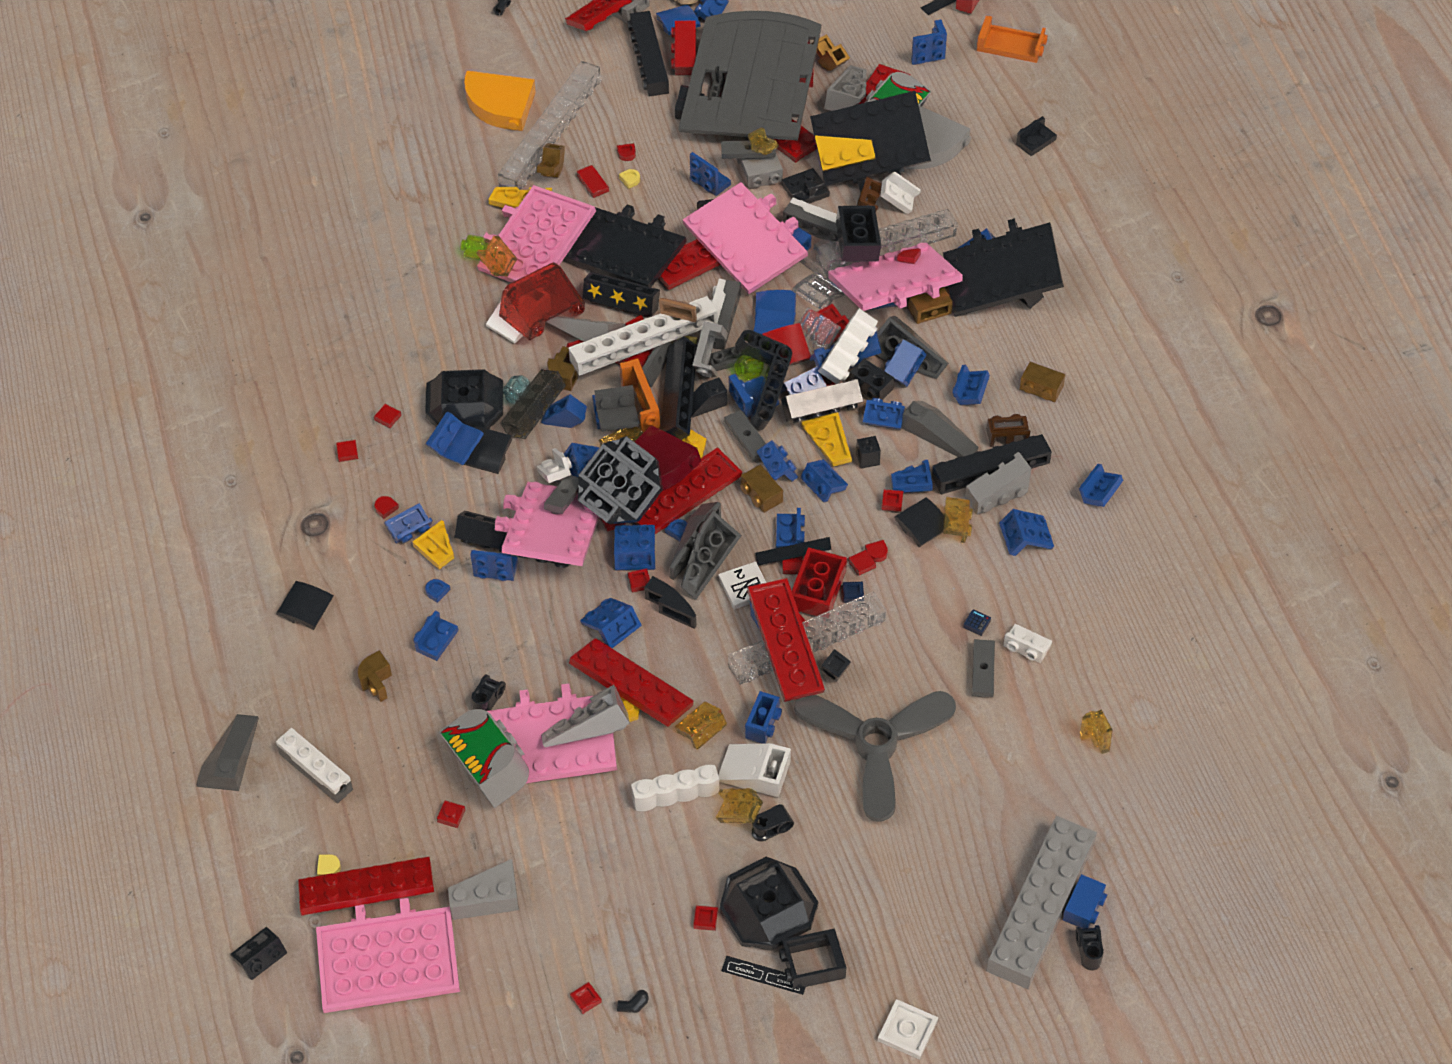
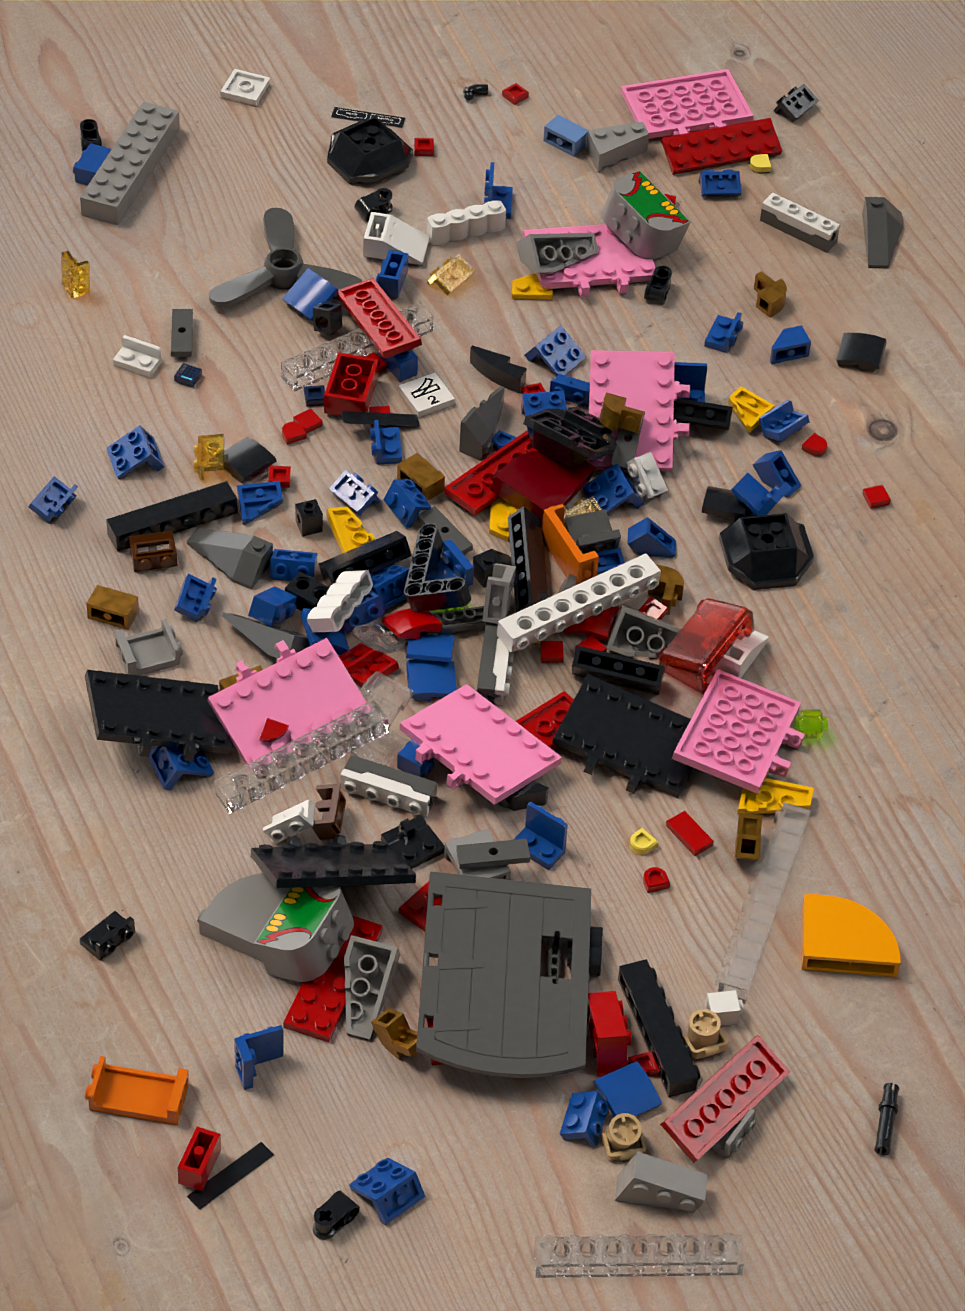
camera: 170 degrees right, 5 degrees down
red tile [374,404,402,428] -> none
blue tile [425,579,451,603] -> none
clear yellow bracket [476,236,517,277] -> none
clear smoke brick [500,369,566,439] -> none
clear light blue head [503,375,532,404] -> none
red plate [569,638,694,727] -> none
medium nougat slope [659,298,697,322] -> none
dark grey wedge [680,510,742,600] -> none
clear yellow bracket [716,788,763,823] -> none
clear yellow bracket [748,127,778,155] -> none
black window [779,928,847,990] -> none
yellow wing [815,136,876,172] -> none
black brick [836,206,881,262] -> none
light grey wedge [965,452,1031,515] -> none
none -> light grey panel [114,619,183,676]
none -> slope [282,268,339,321]
none -> blue bracket [484,162,513,219]
none -> medium blue brick [543,115,588,157]
none -> blue bracket [550,374,590,407]
none -> pearl gold brick [599,392,644,433]
none -> red tile [627,1051,660,1076]
none -> tan piece [683,1009,728,1059]
none -> blue bracket [699,169,741,197]
none -> white brick [705,990,743,1026]
none -> blue slope [752,450,802,497]
none -> blue slope [770,325,811,364]

